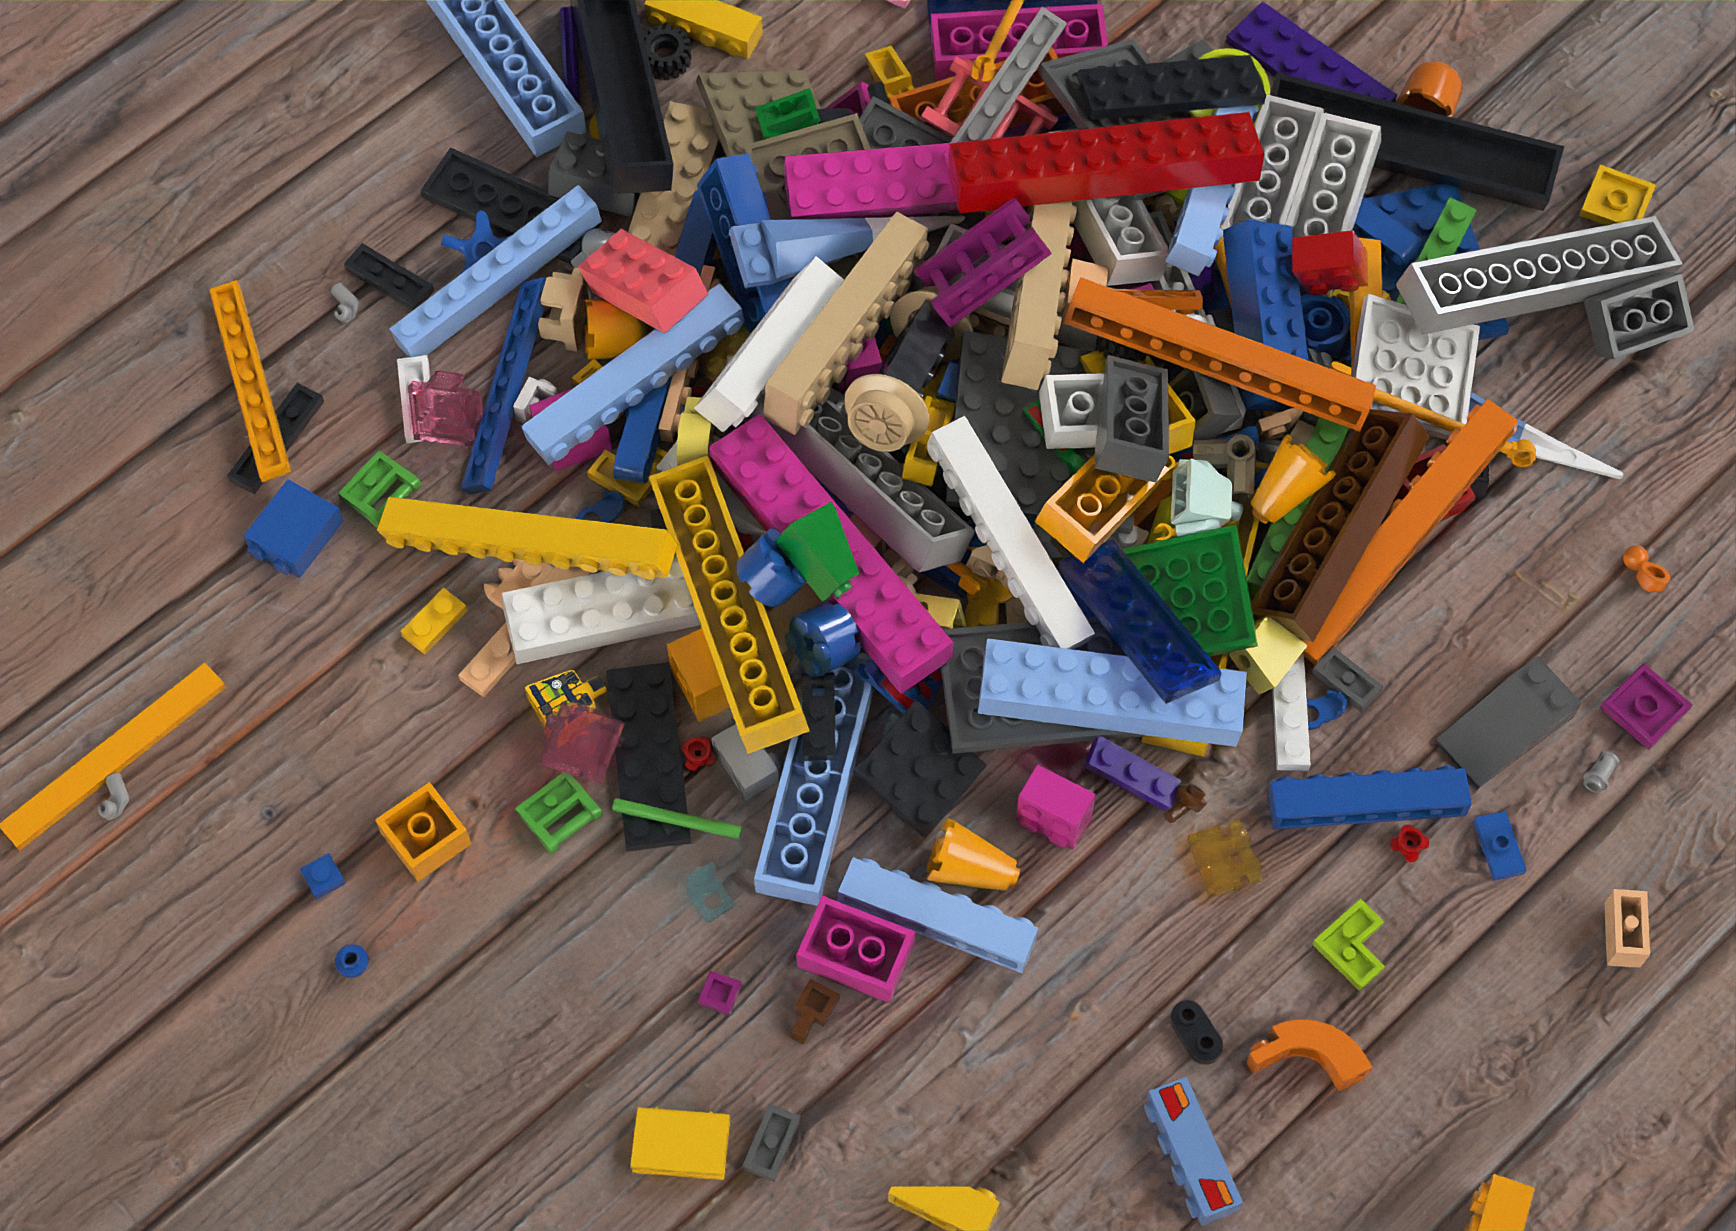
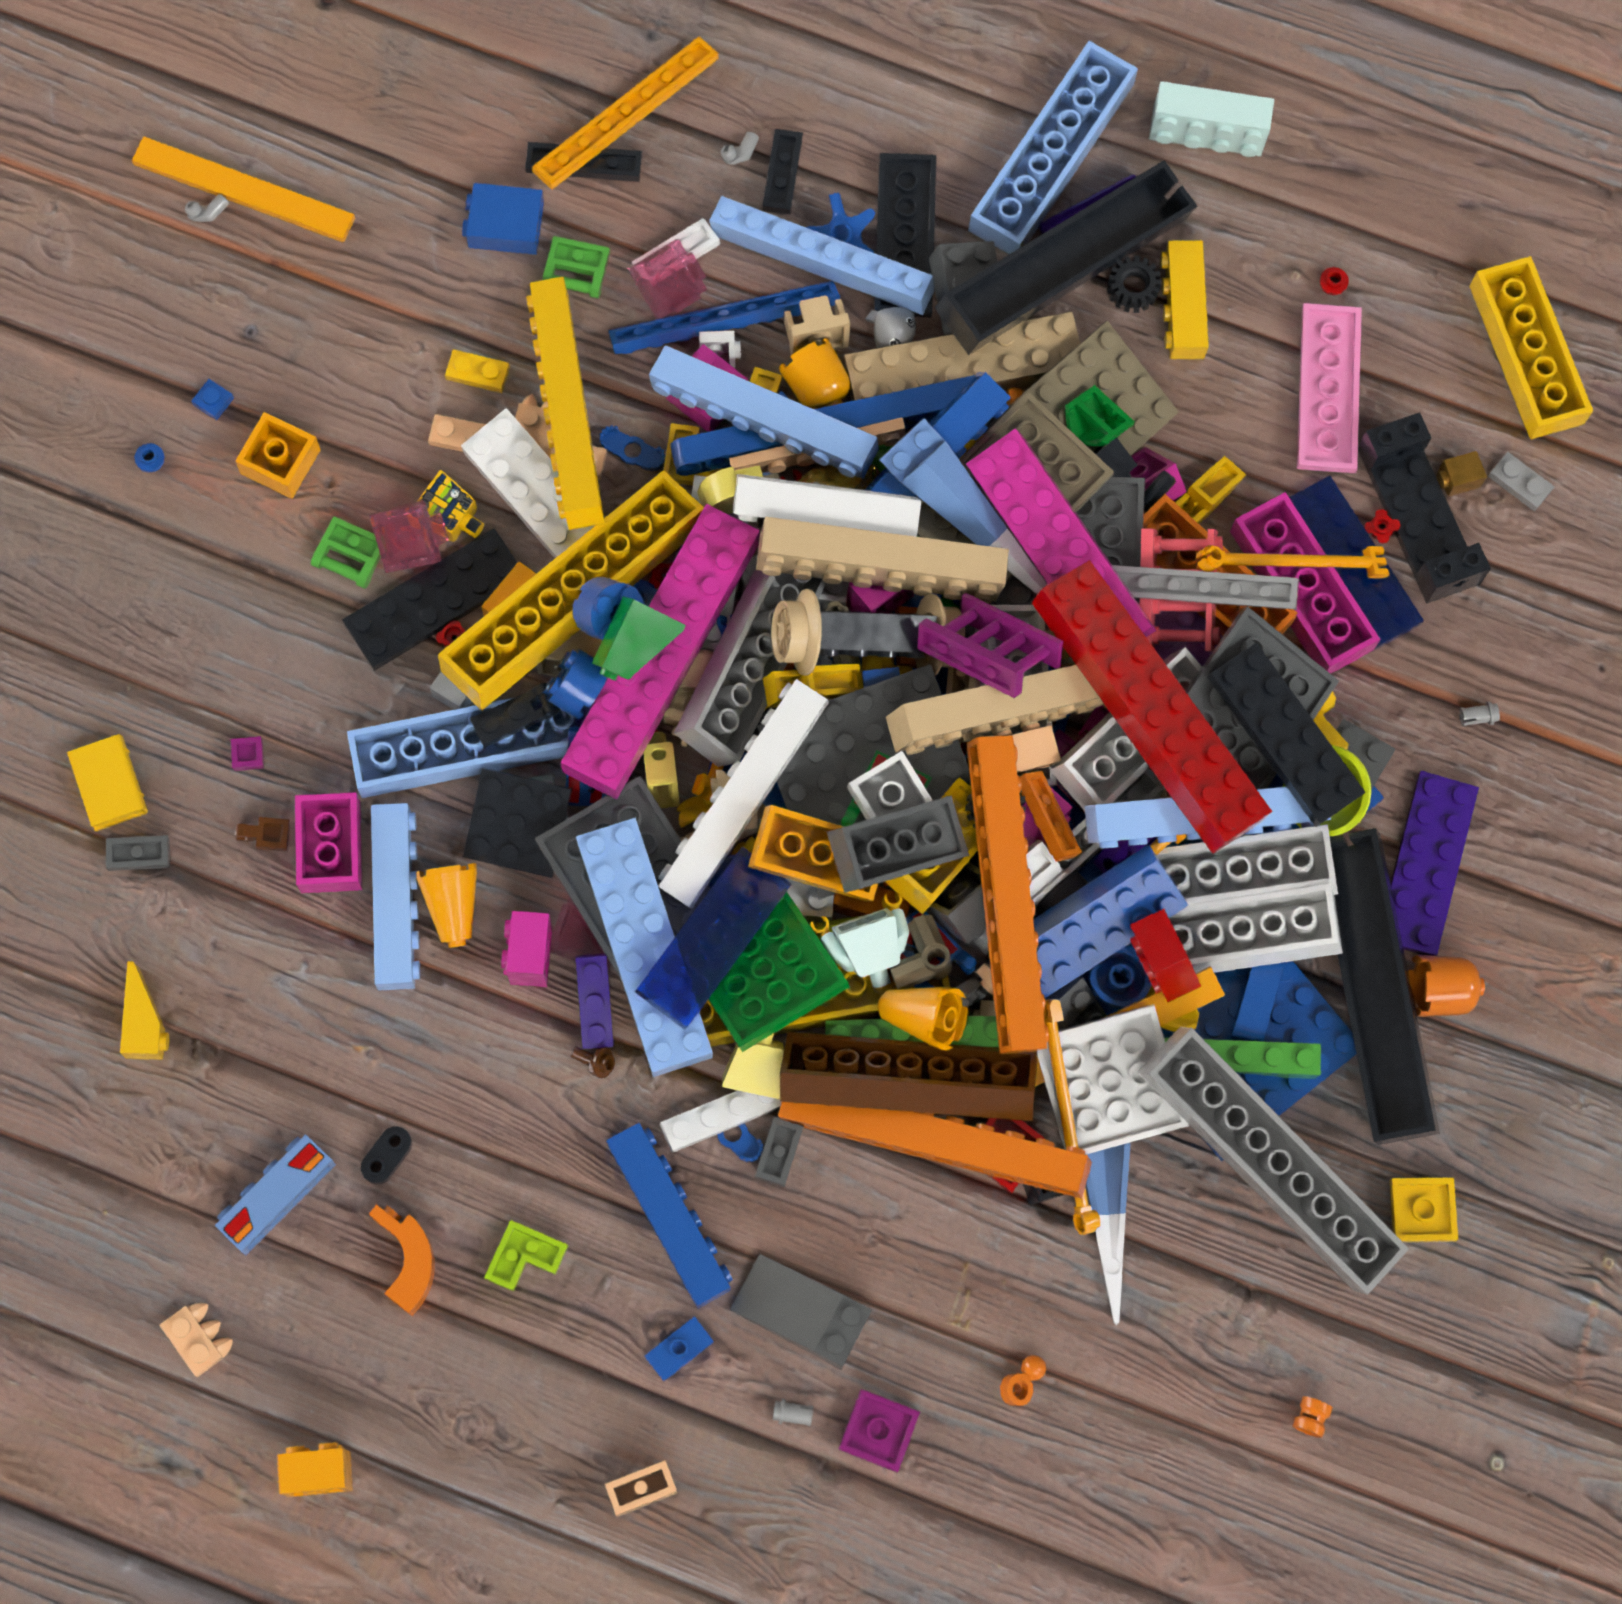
camera: 60 degrees right, 10 degrees up
coral brick [578,229,708,333] -> none
bright green bar [612,798,742,839] -> none
clear light blue bracket [685,862,734,922] -> none
clear yellow plate [1187,820,1263,898] -> none
red plate [1390,825,1430,863] -> none
dark grey brick [1584,271,1695,359] -> none

